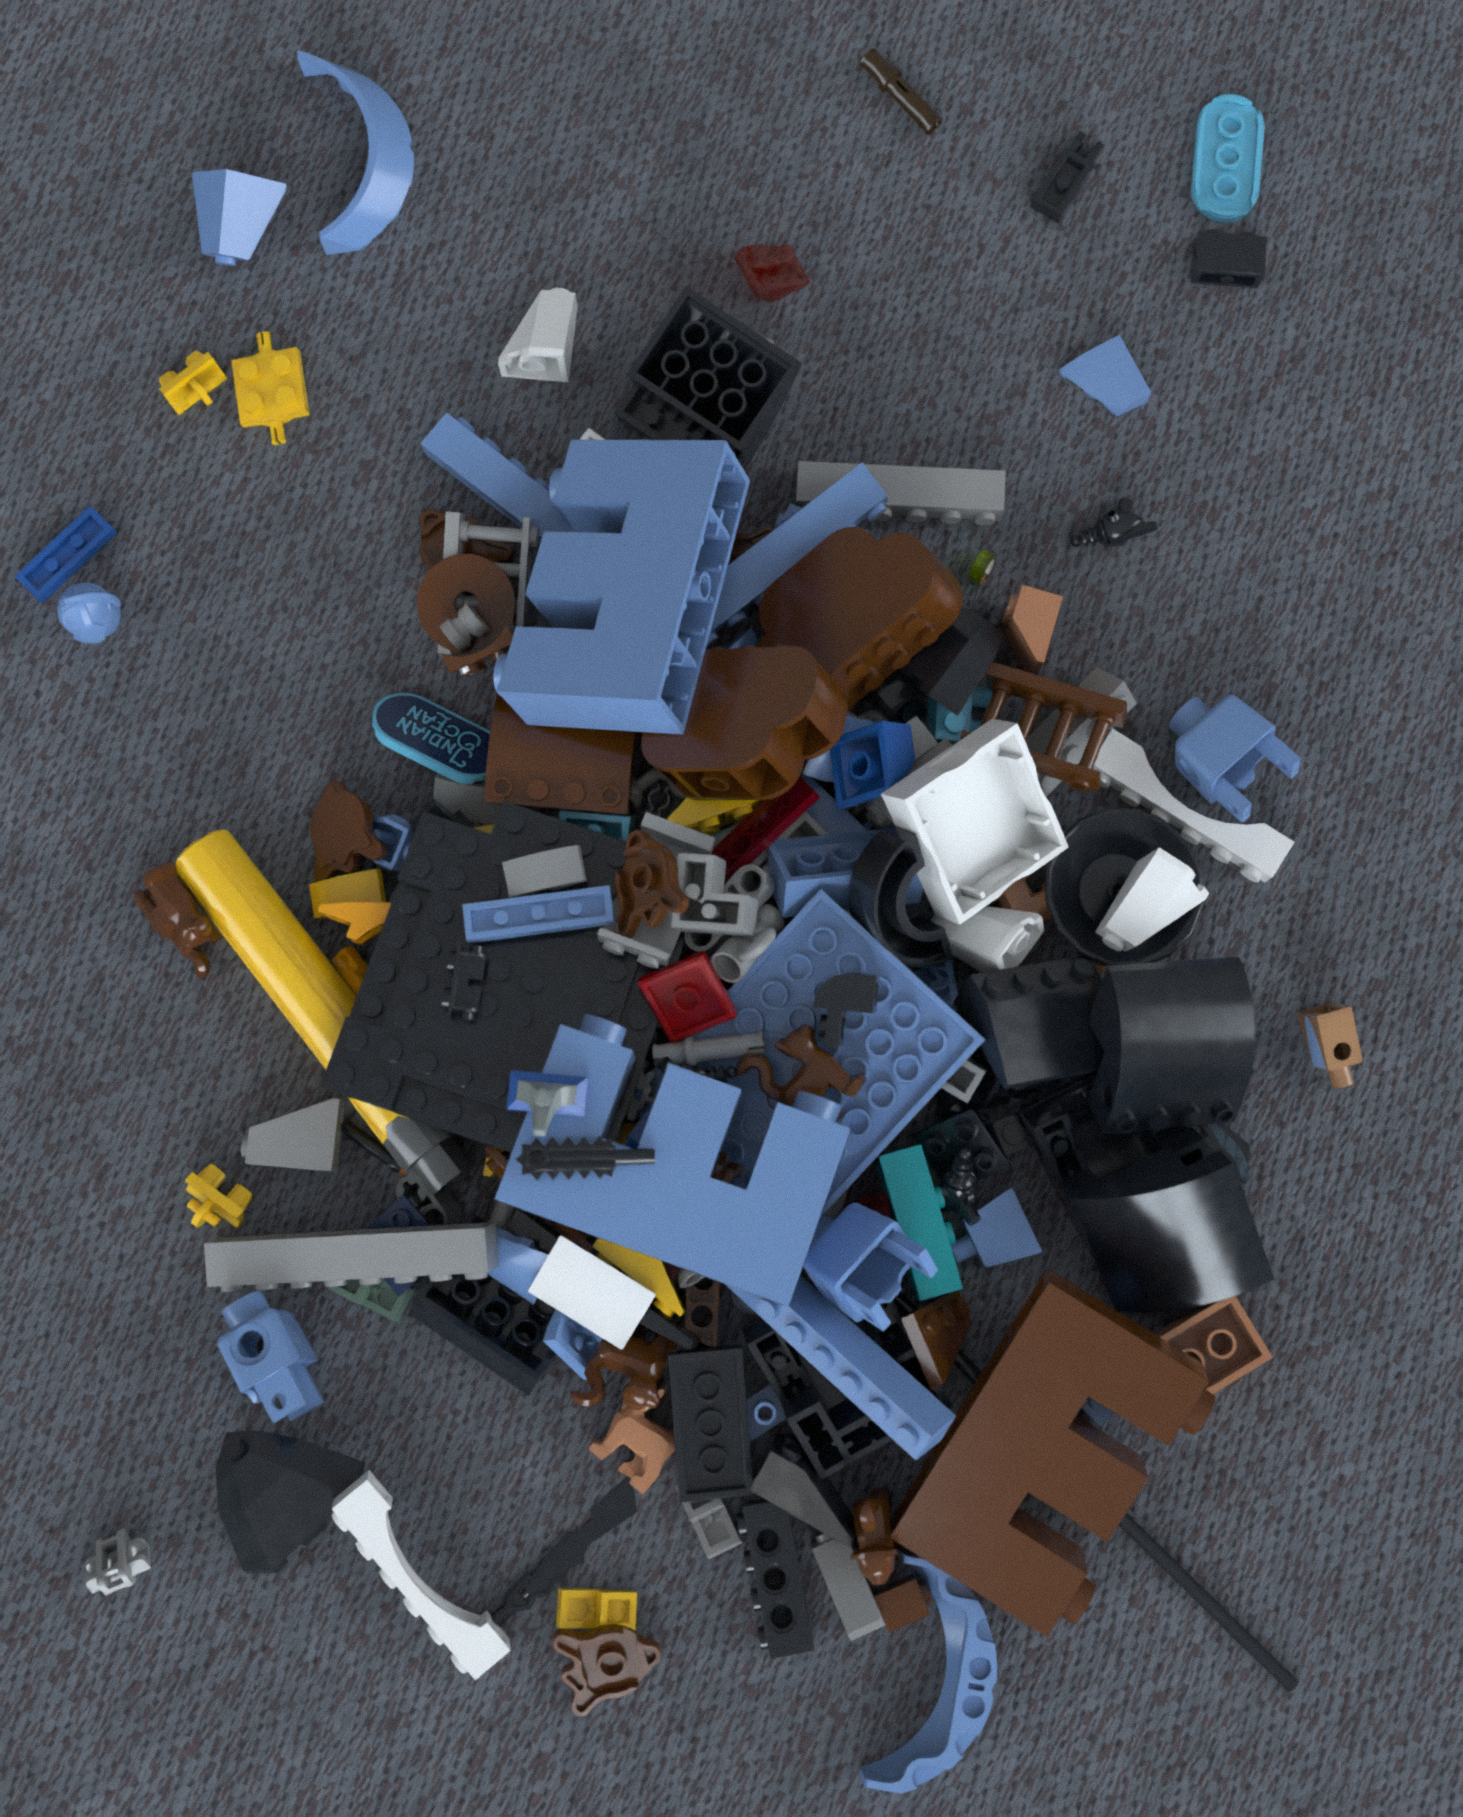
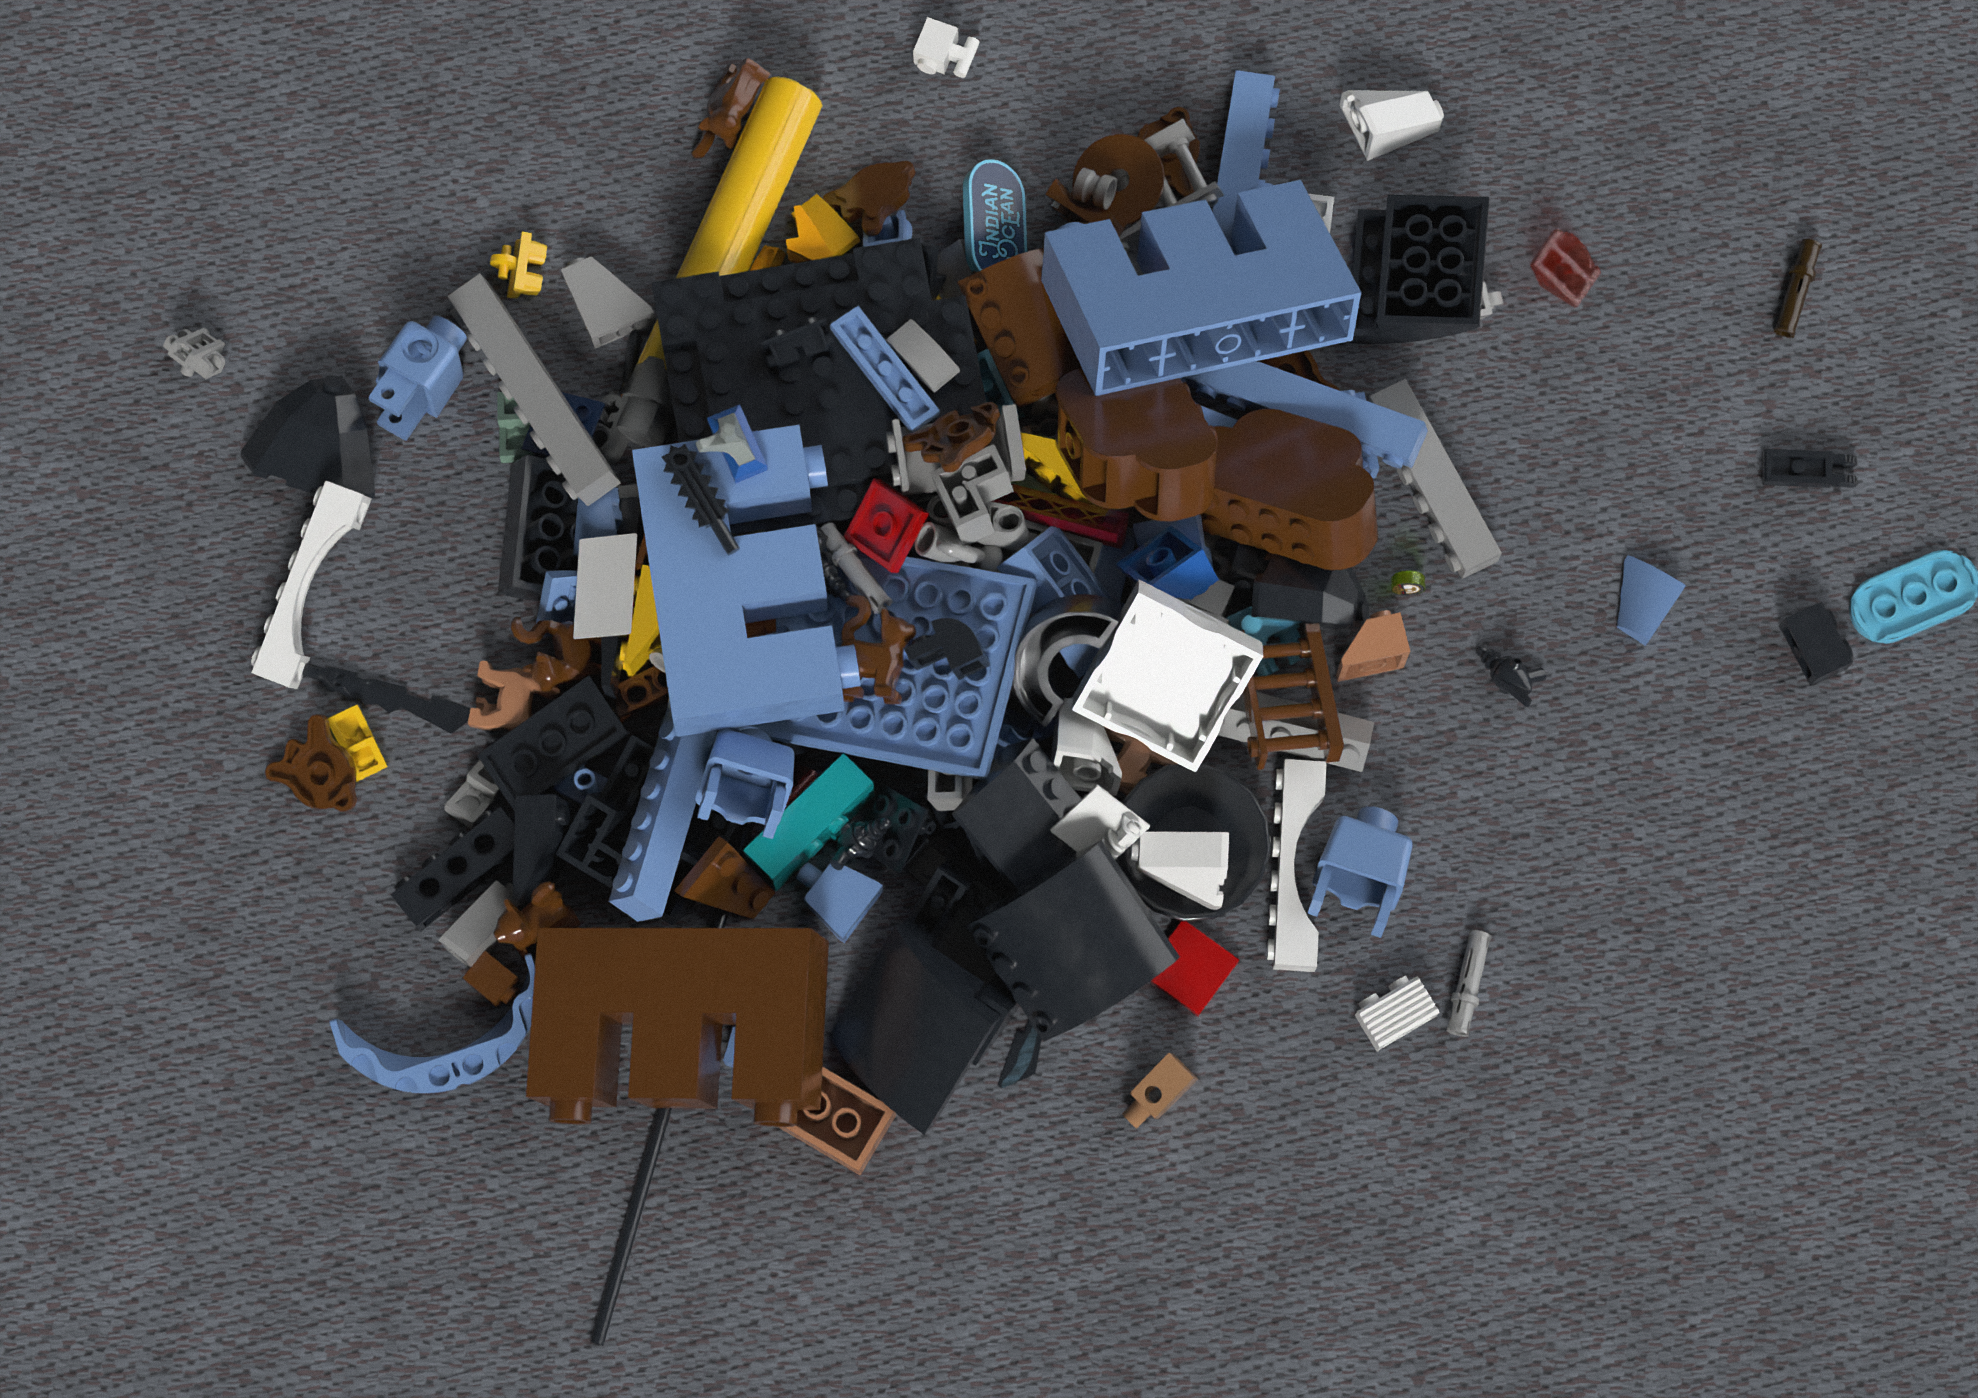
camera: 60 degrees right, 5 degrees down
none -> white brick [913,17,980,78]
none -> white hinge [1050,785,1150,859]
none -> red tile [1150,921,1239,1017]
none -> white brick [1355,976,1439,1051]
none -> light grey pin [1446,930,1491,1037]

